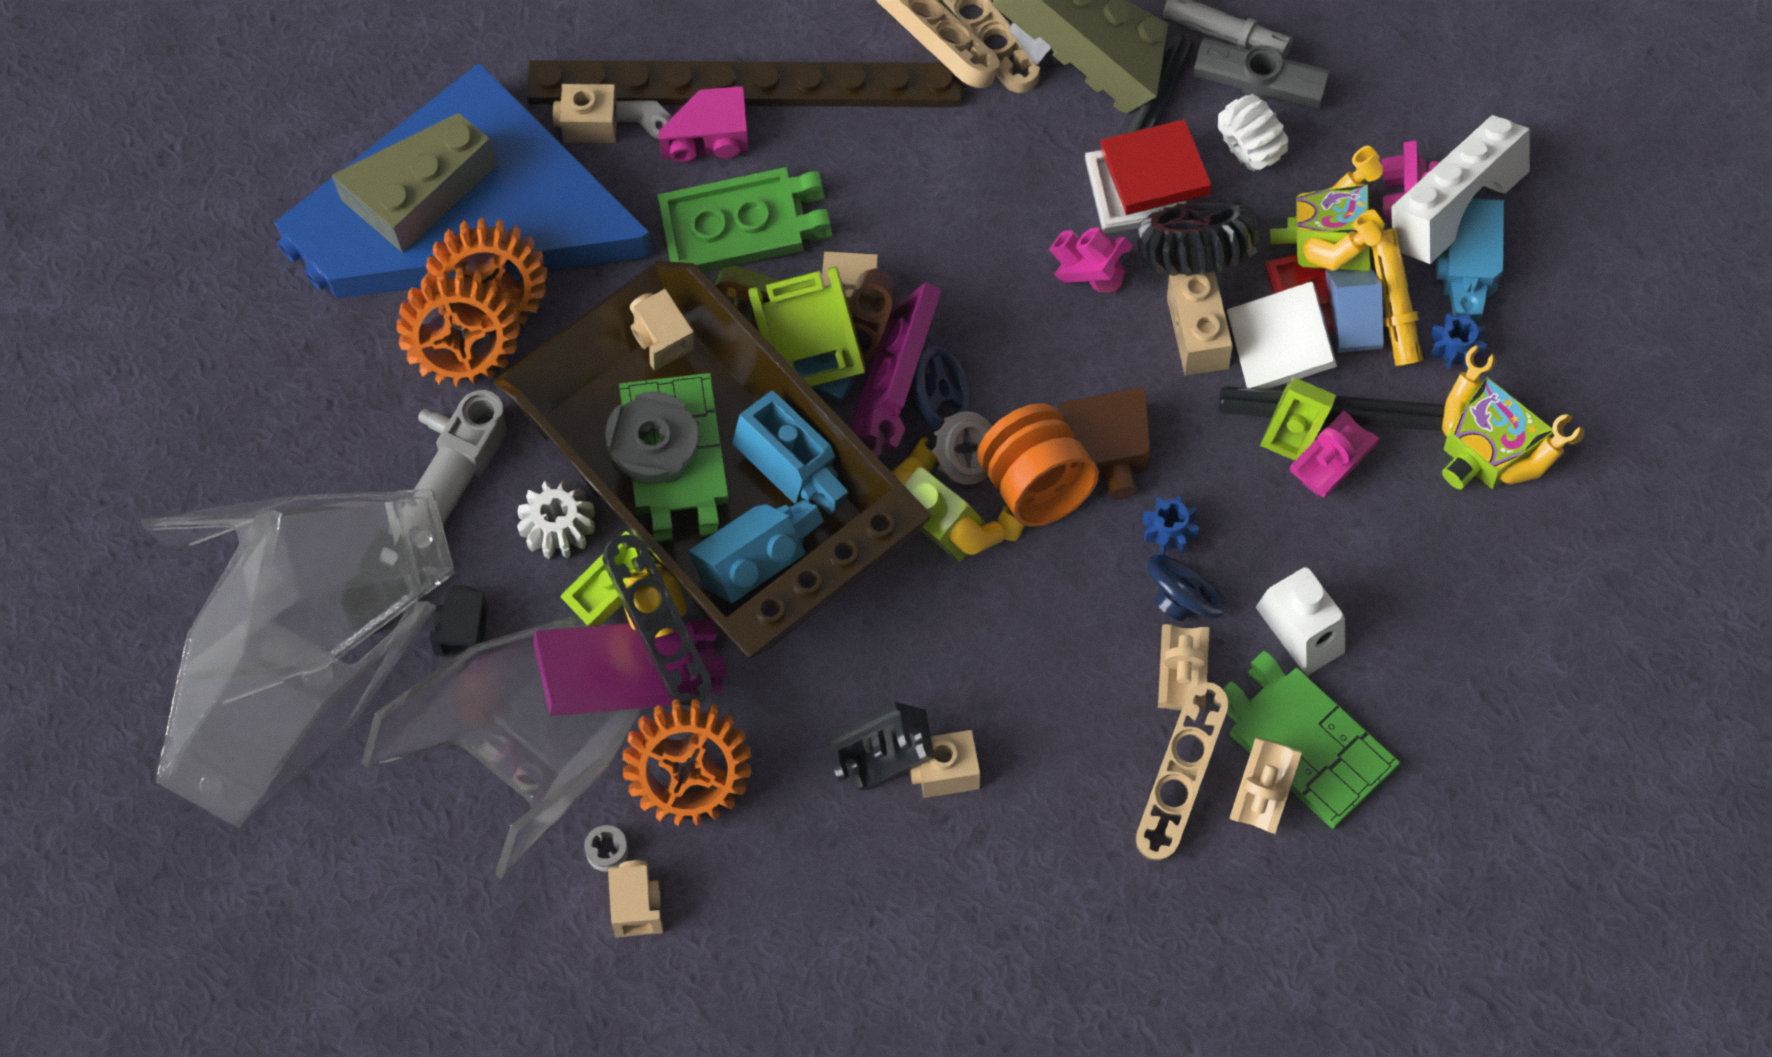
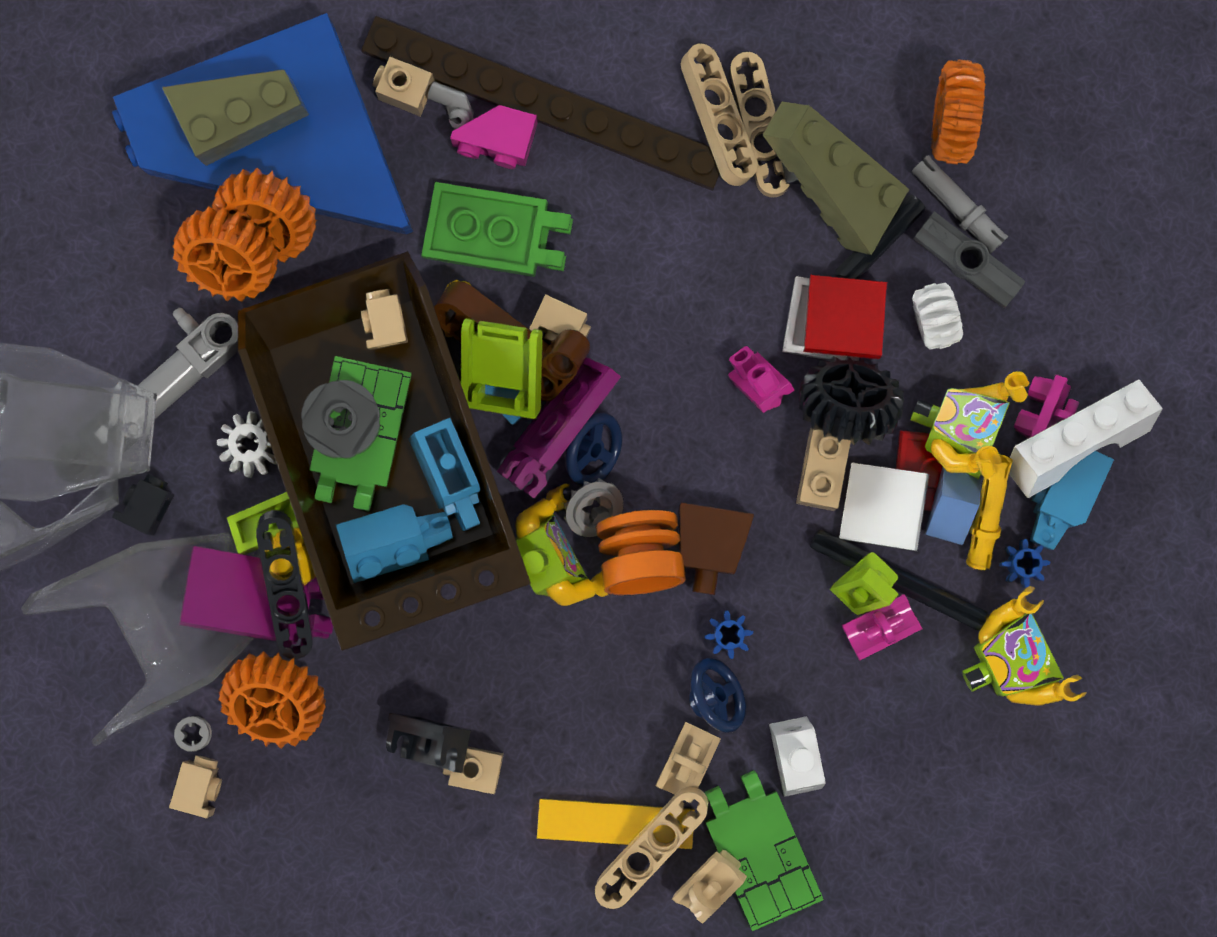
camera: 15 degrees right, 20 degrees up
none -> yellow tile [537,798,695,849]

